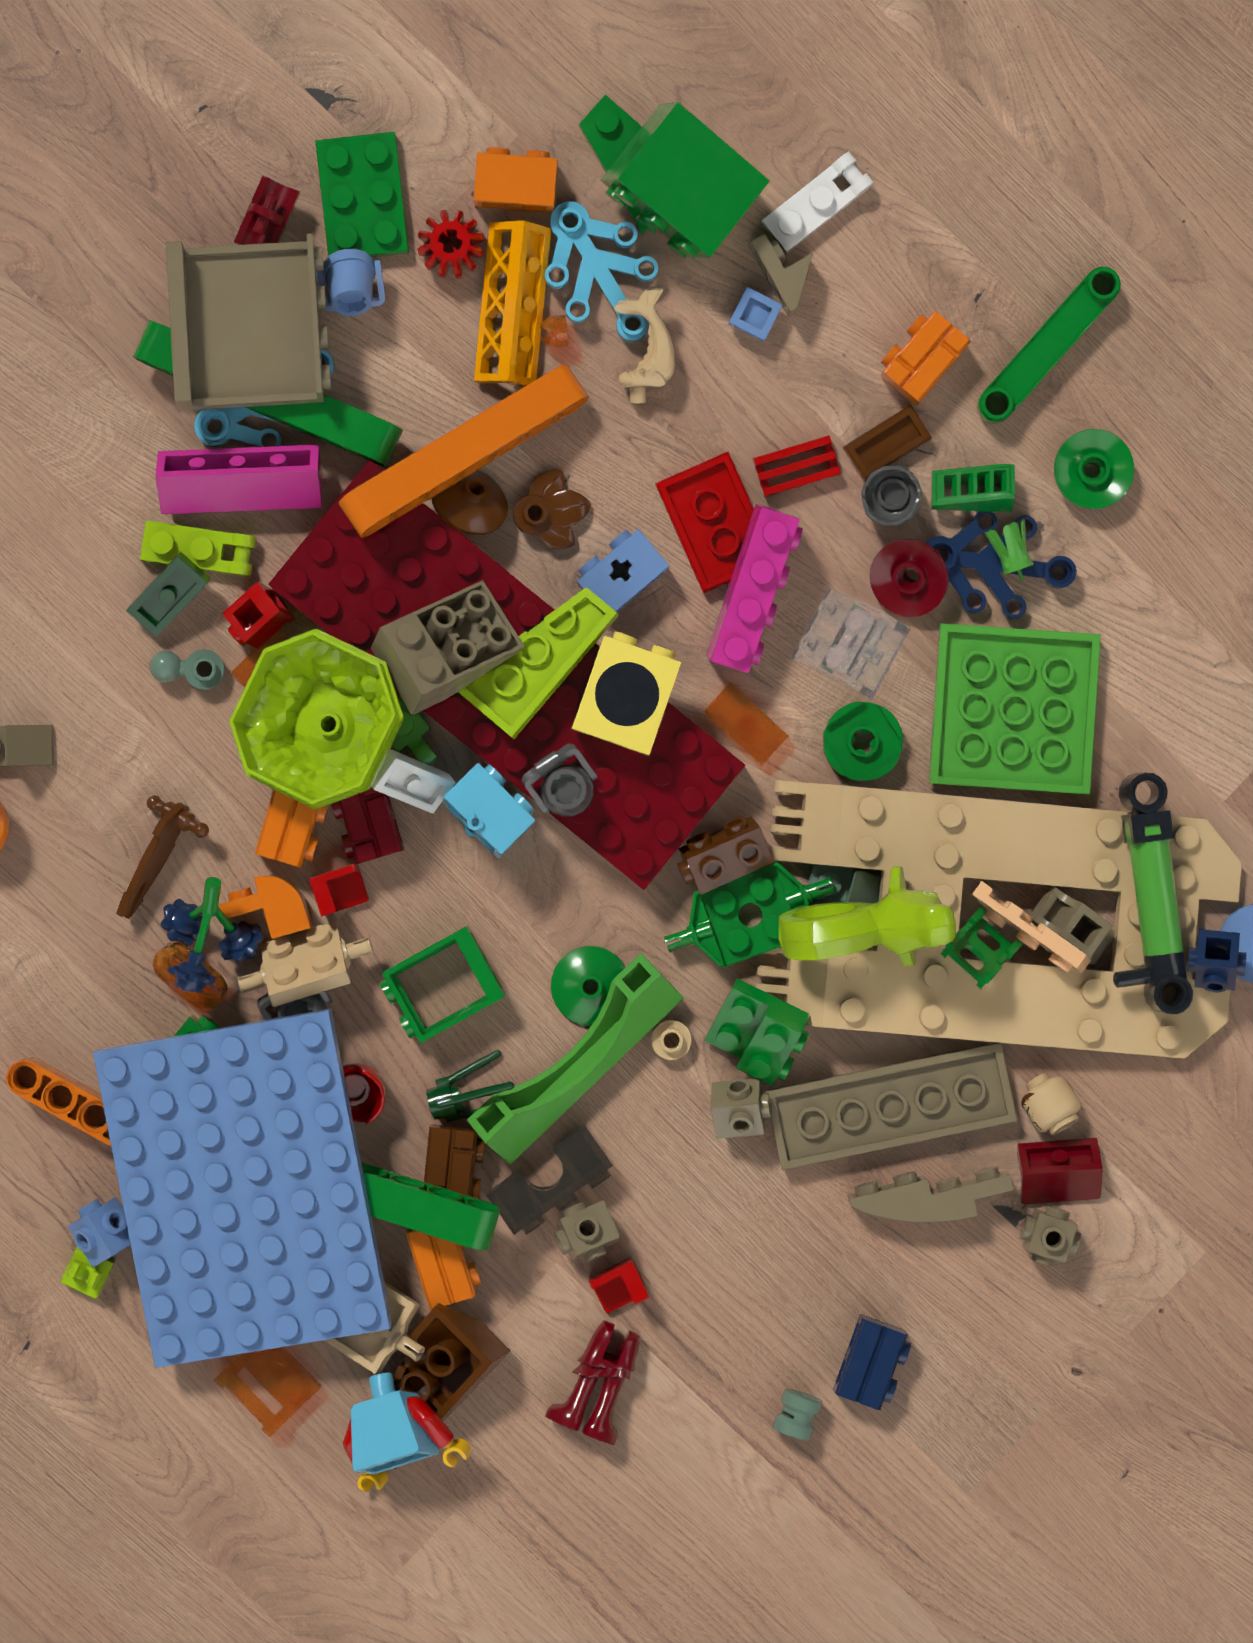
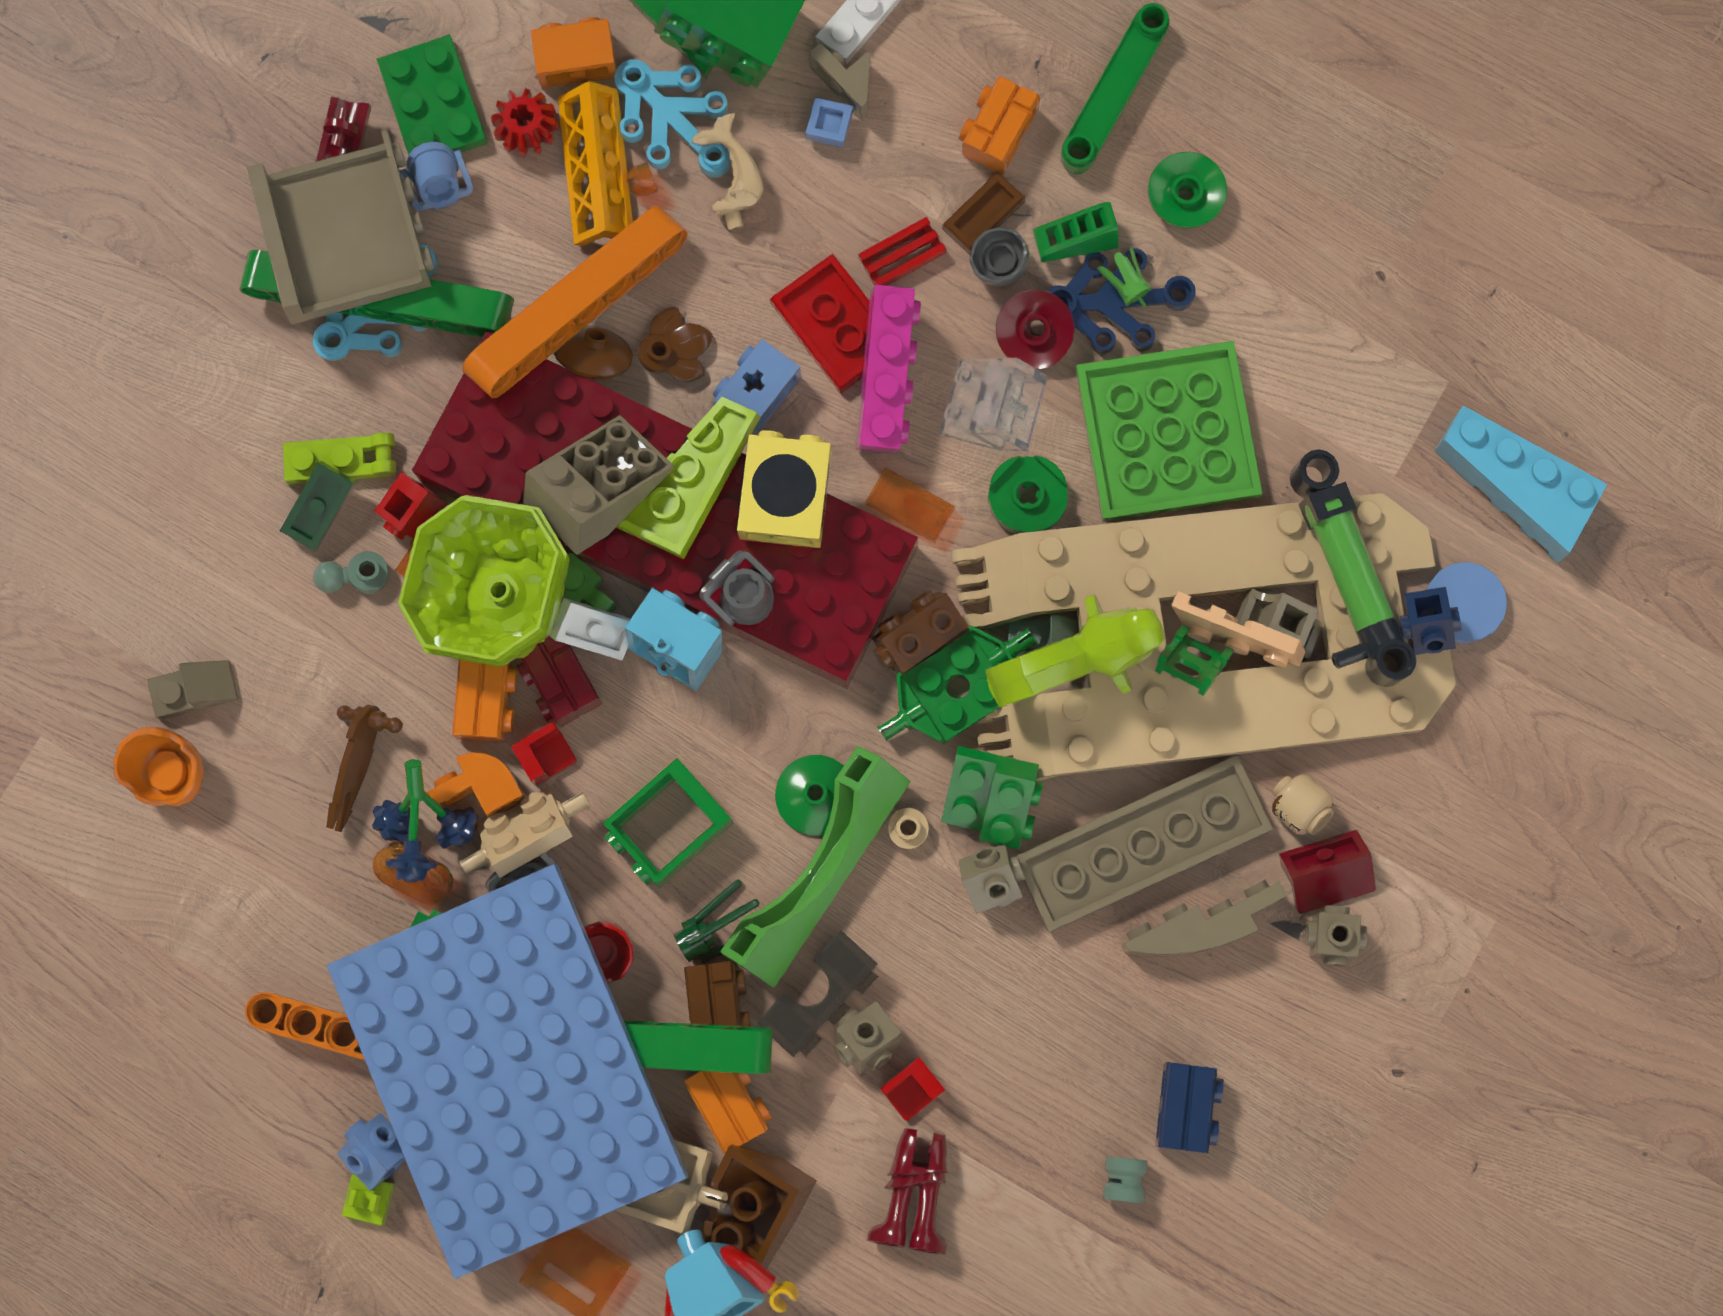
camera: 10 degrees left, 10 degrees down
dark pink brick [155,445,323,515] -> none

